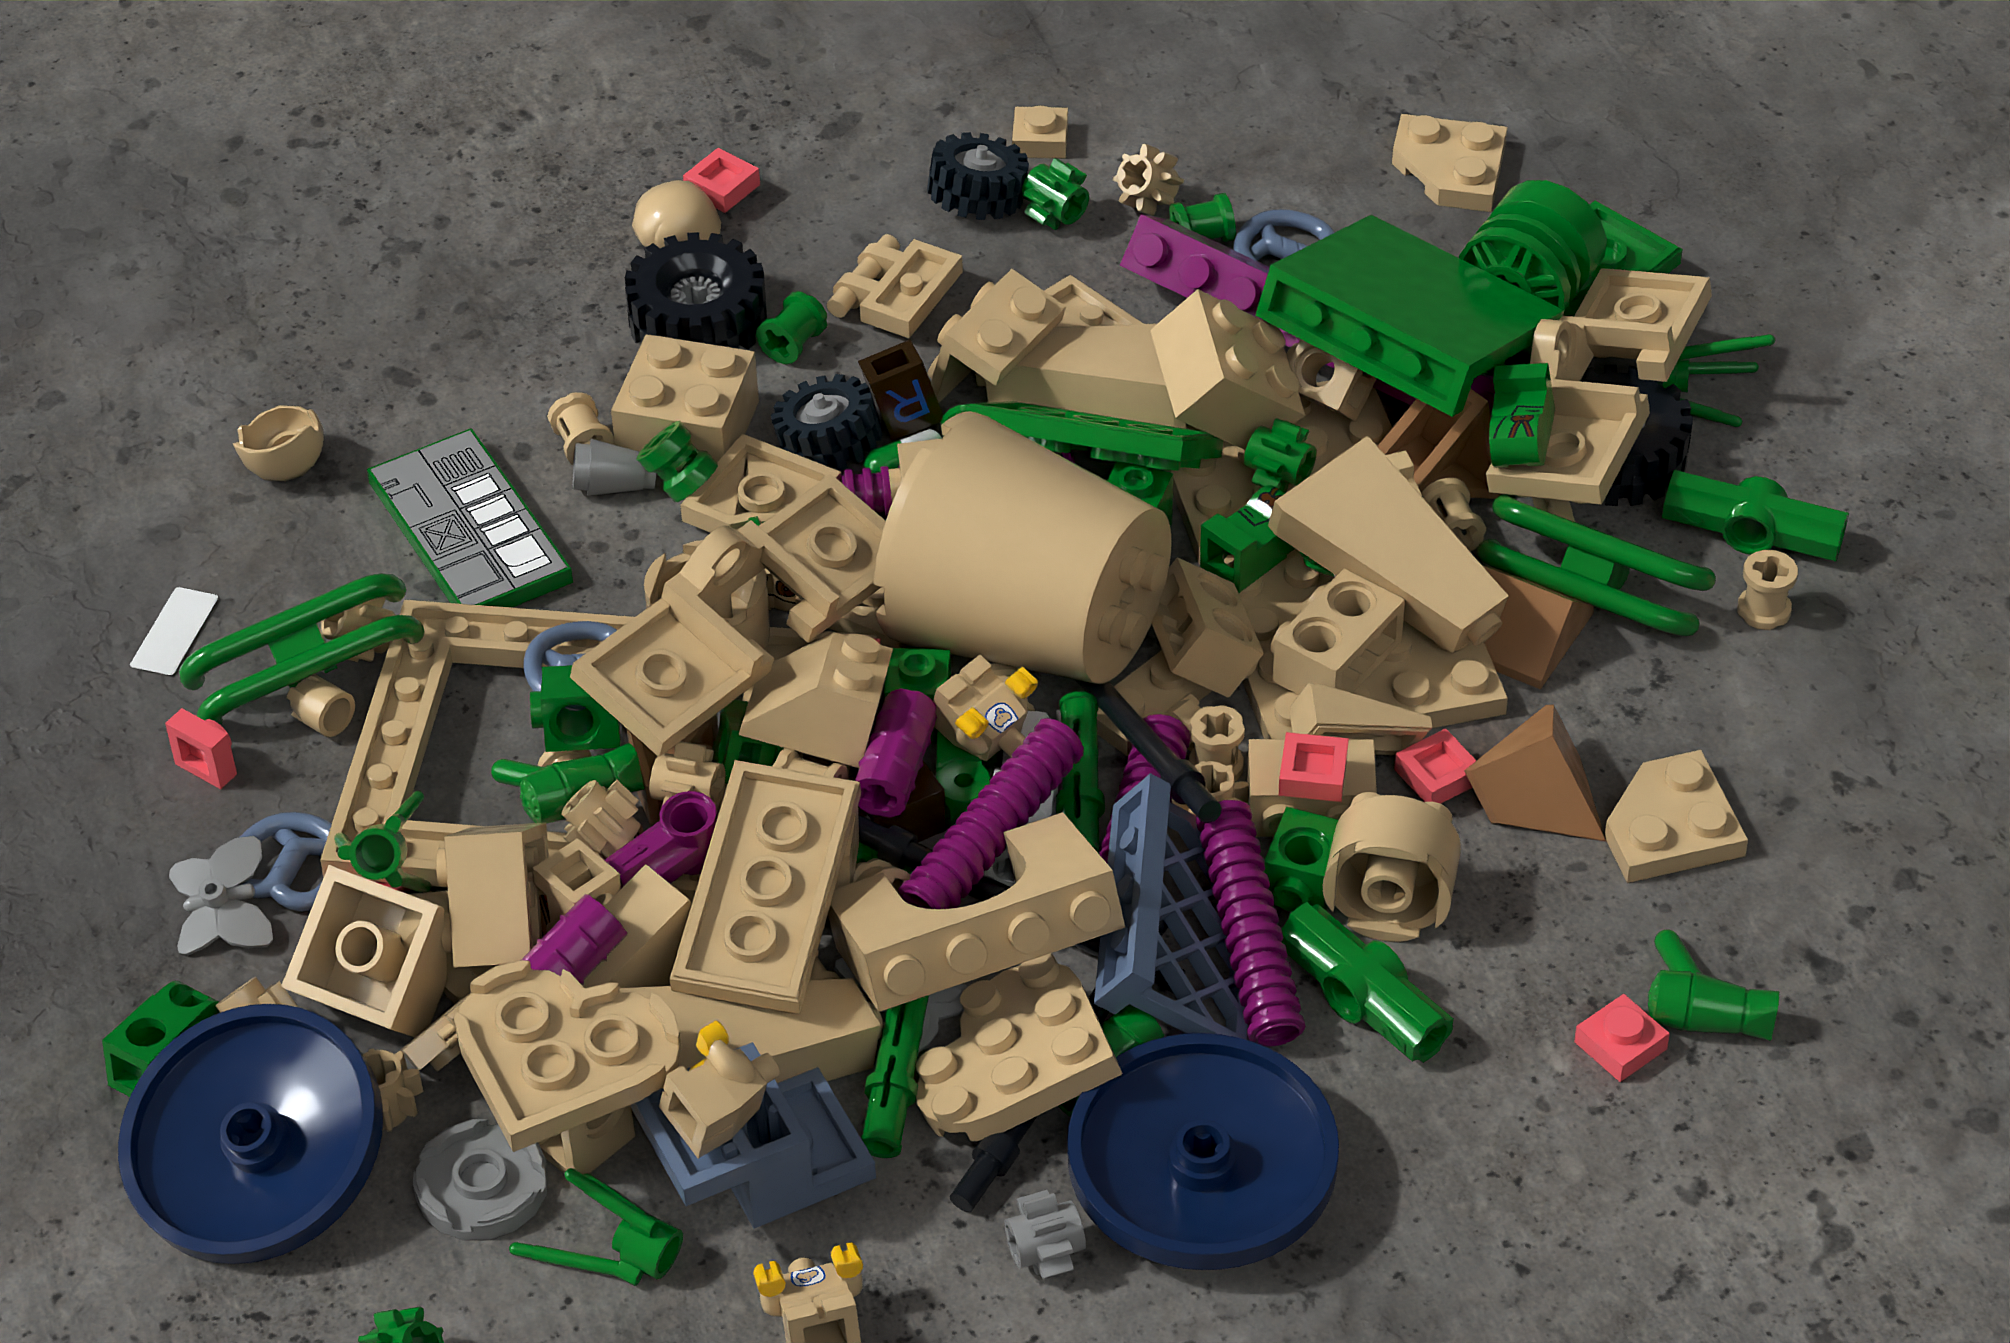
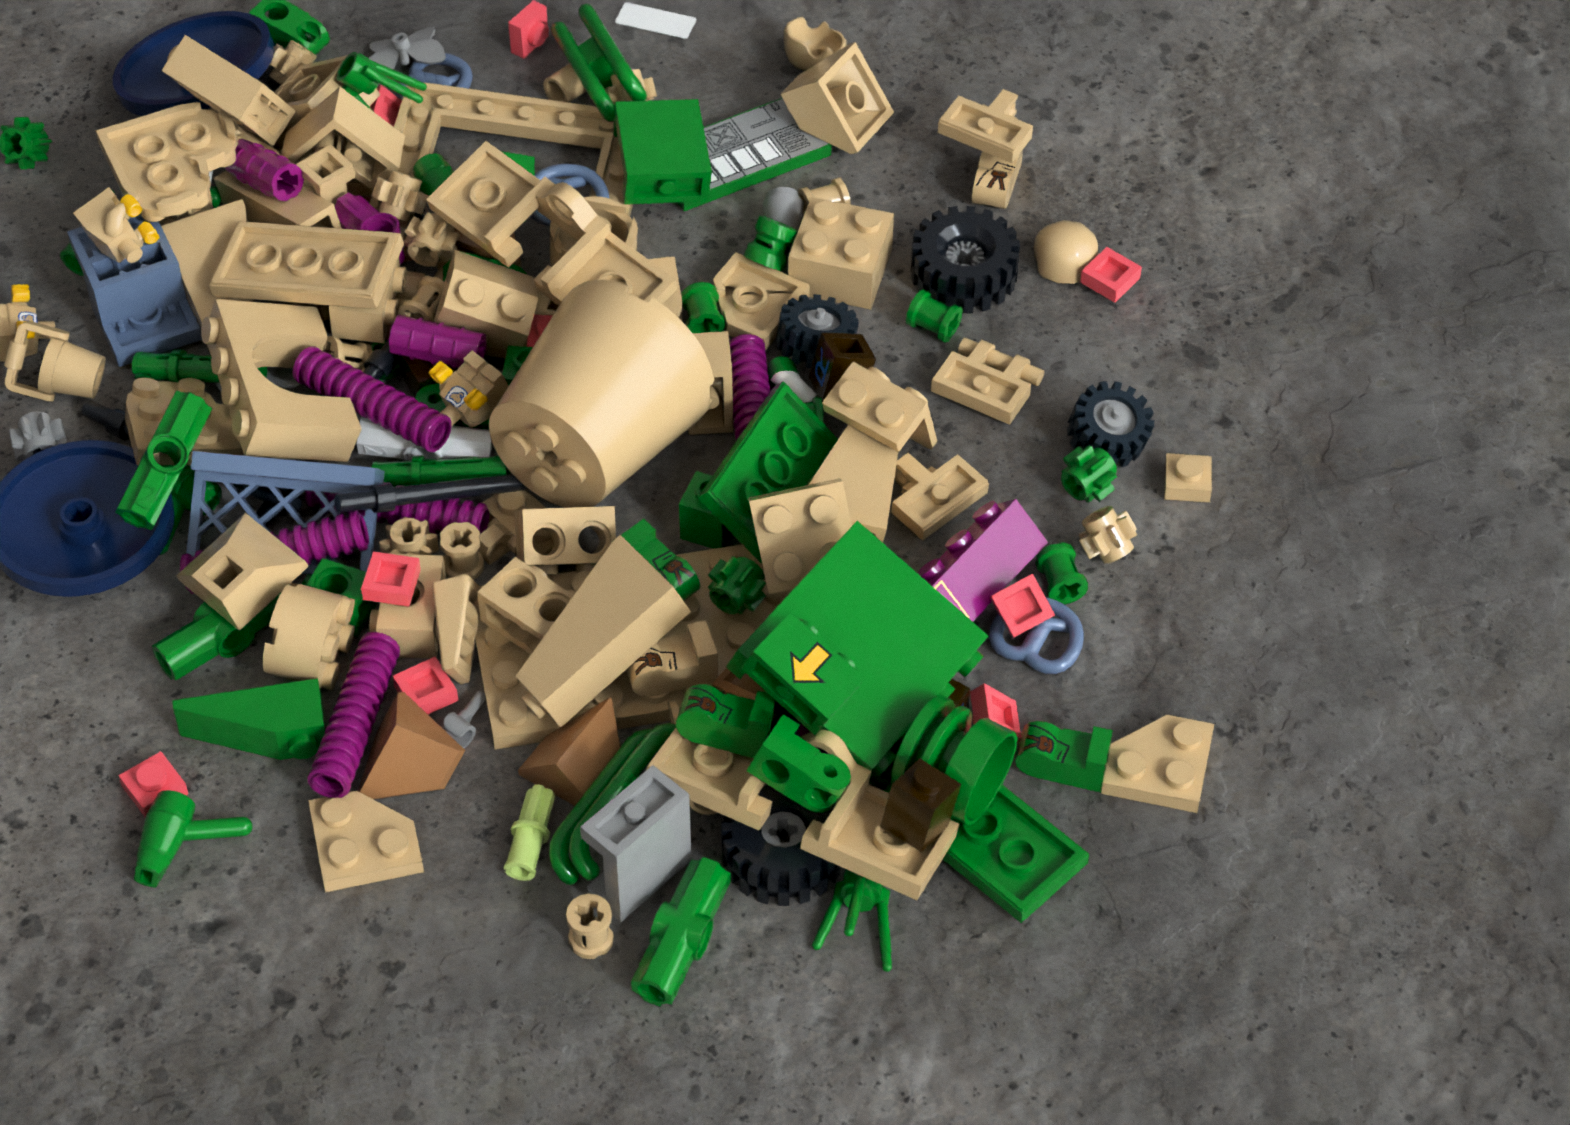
camera: 90 degrees right, 5 degrees up
none -> tan piece [4,321,106,401]
none -> green piece [115,390,212,530]
none -> tan window [162,35,296,146]
none -> green slope [172,678,326,760]
none -> tan slope [176,513,309,631]
none -> magenta piece [307,632,400,798]
none -> light grey hand [444,691,486,749]
none -> yellowish green axle [504,784,555,881]
none -> light grey panel [580,765,692,922]
none -> green panel [613,99,712,205]
none -> green brick [740,611,865,735]
none -> green leg [746,714,851,813]
none -> tan slope [780,42,894,154]
none -> dark brown brick [880,758,961,852]
none -> tan hinge [938,89,1033,163]
none -> tan leg [972,150,1023,209]
none -> coral plate [990,574,1055,639]
none -> green leg [1015,721,1113,793]

